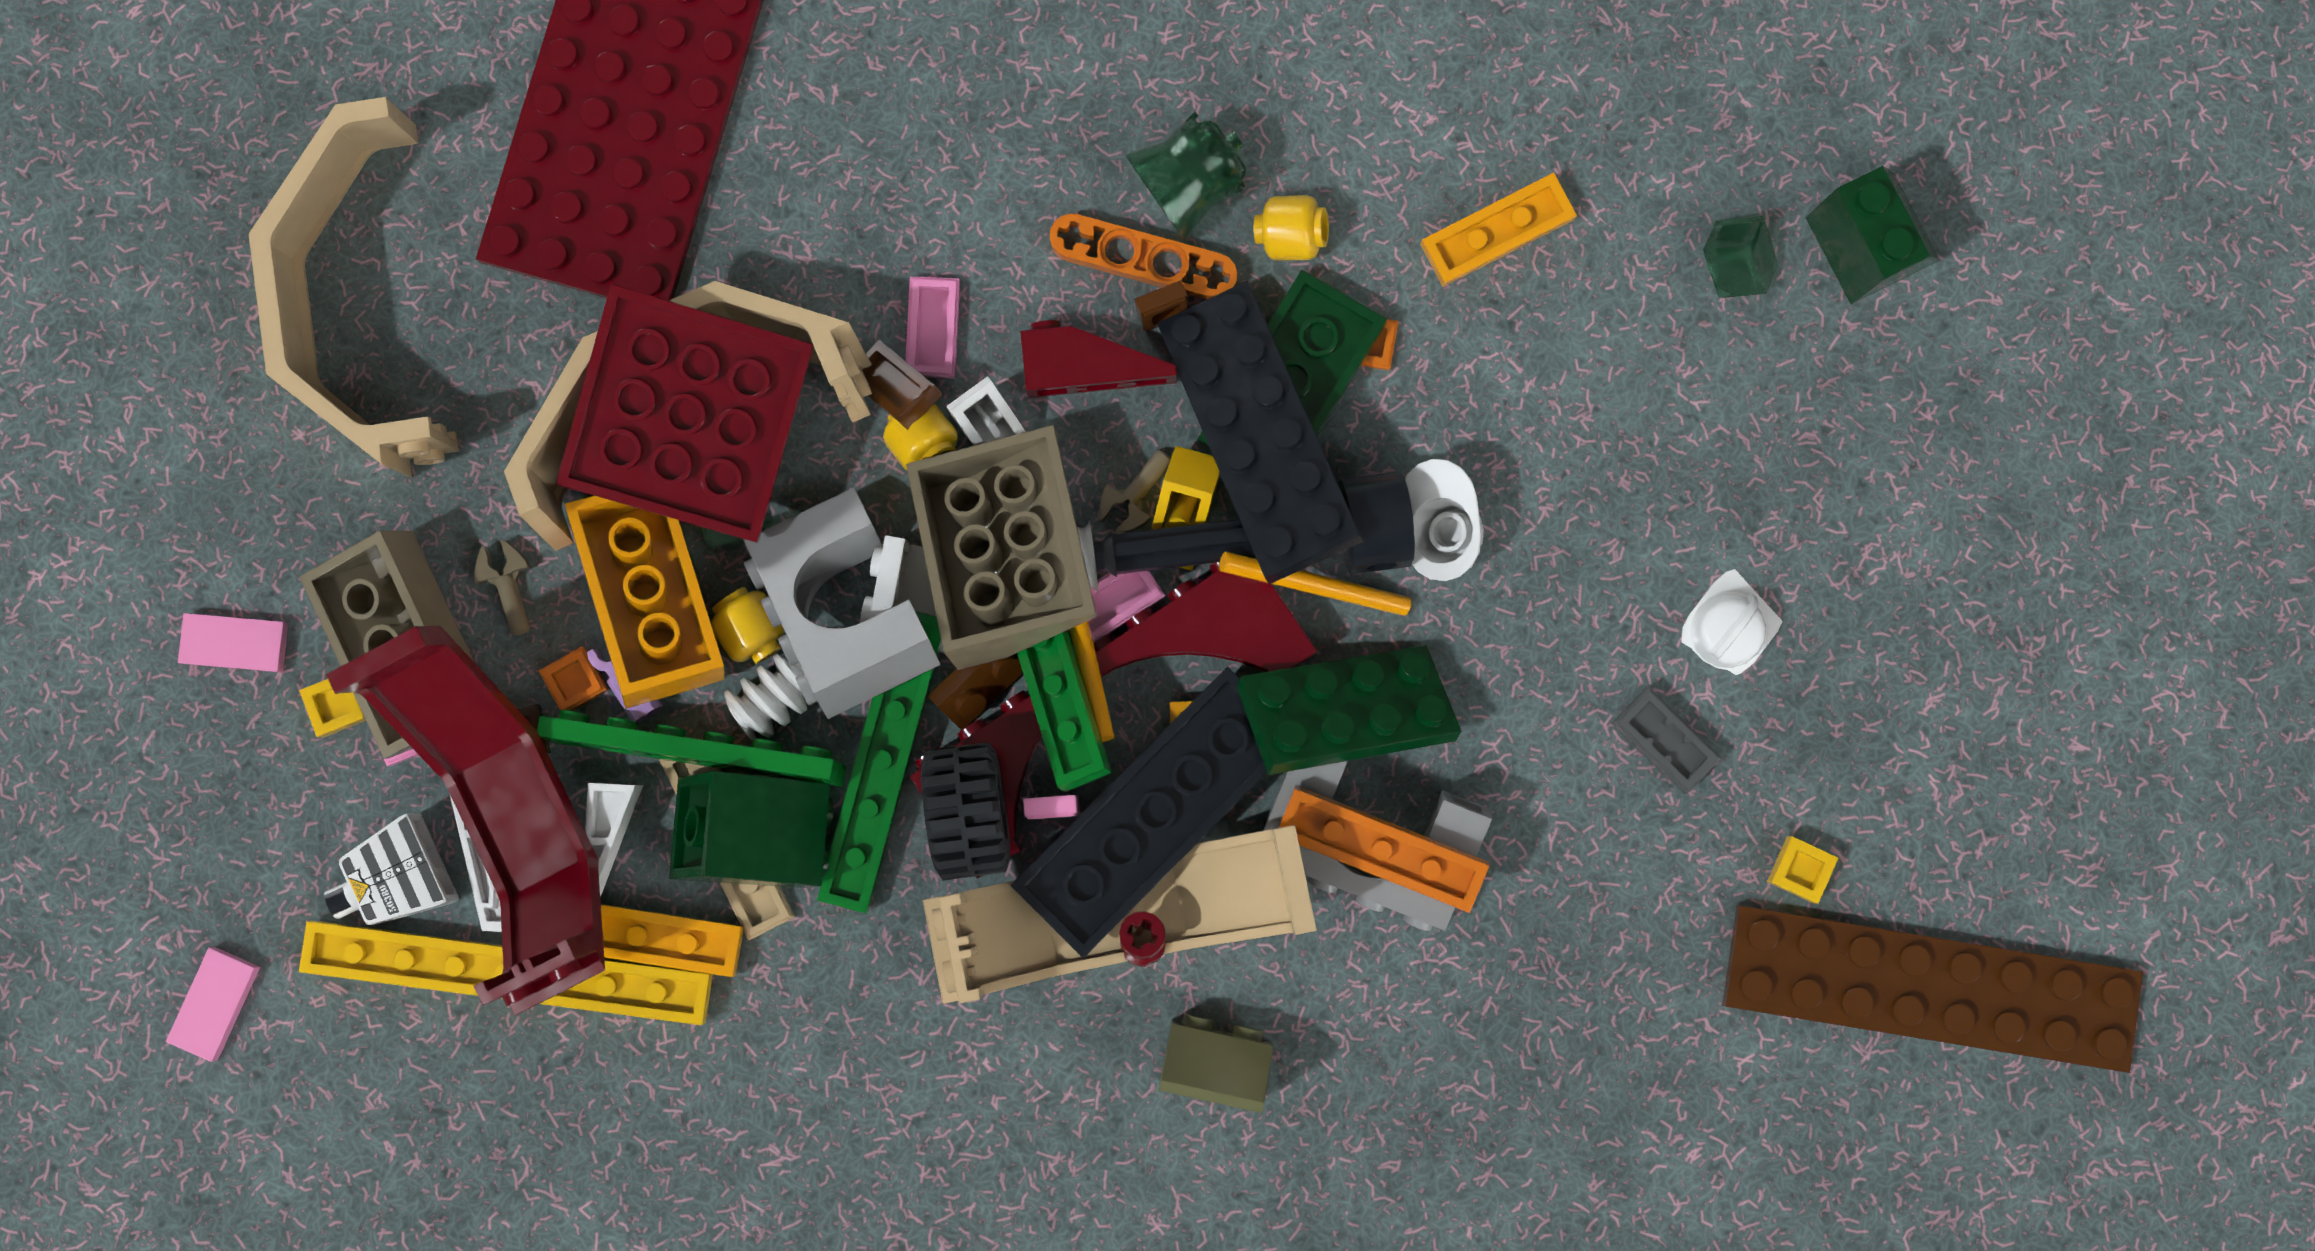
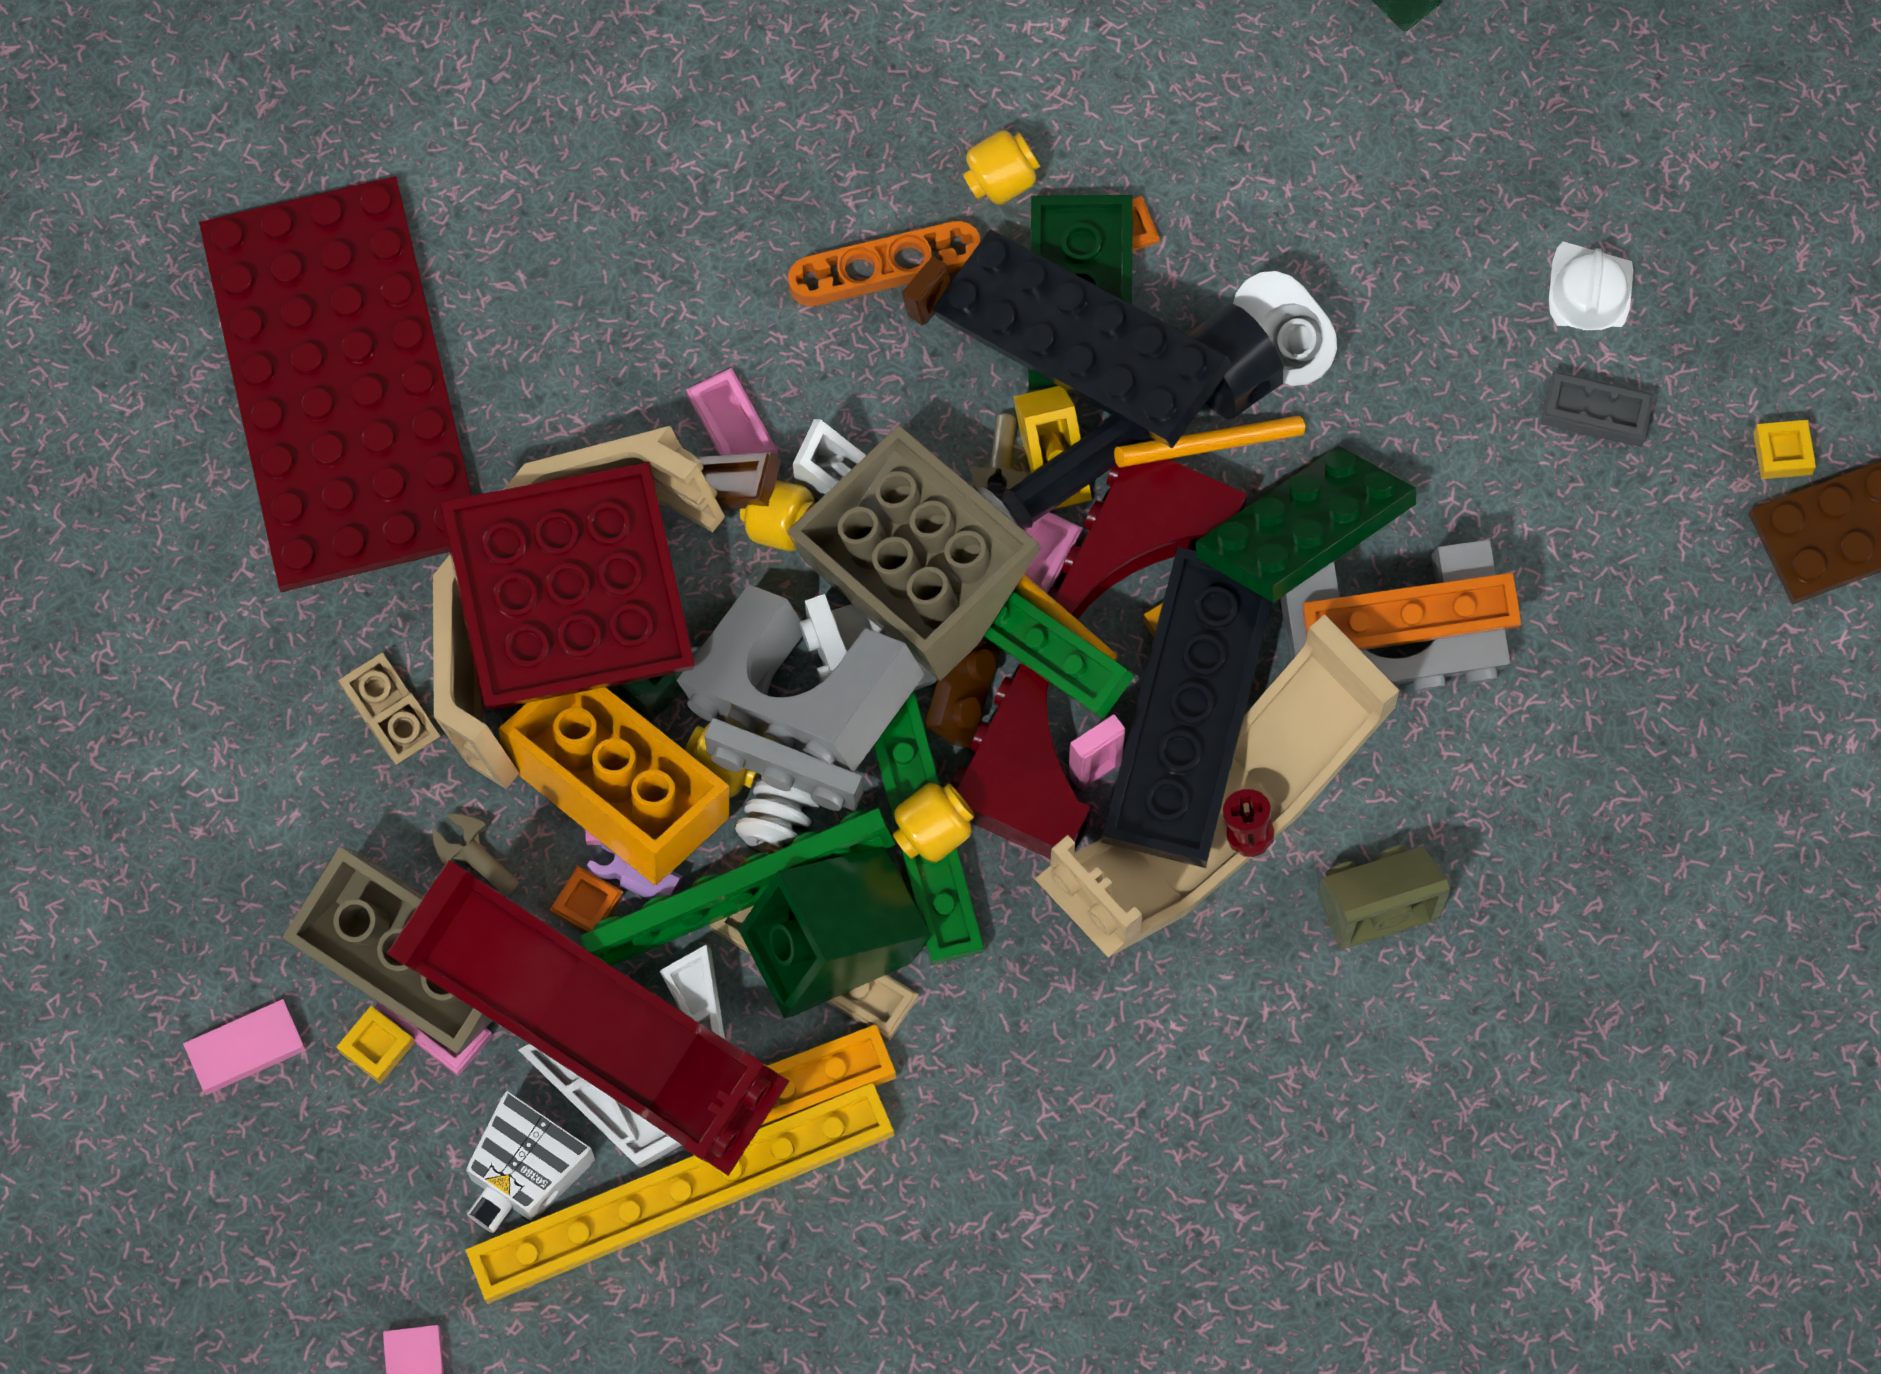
camera: 30 degrees left, 15 degrees down
tan panel [249,97,459,478] -> none
black tyre [921,742,1011,881] -> none
dark red slope [1020,320,1177,398] -> none
clear green hat [1125,111,1246,241] -> none
light orange plate [1420,172,1577,287] -> none
none -> tan slope [338,652,441,766]
none -> light grey plate [704,718,863,811]
none -> yellow head [893,782,975,862]

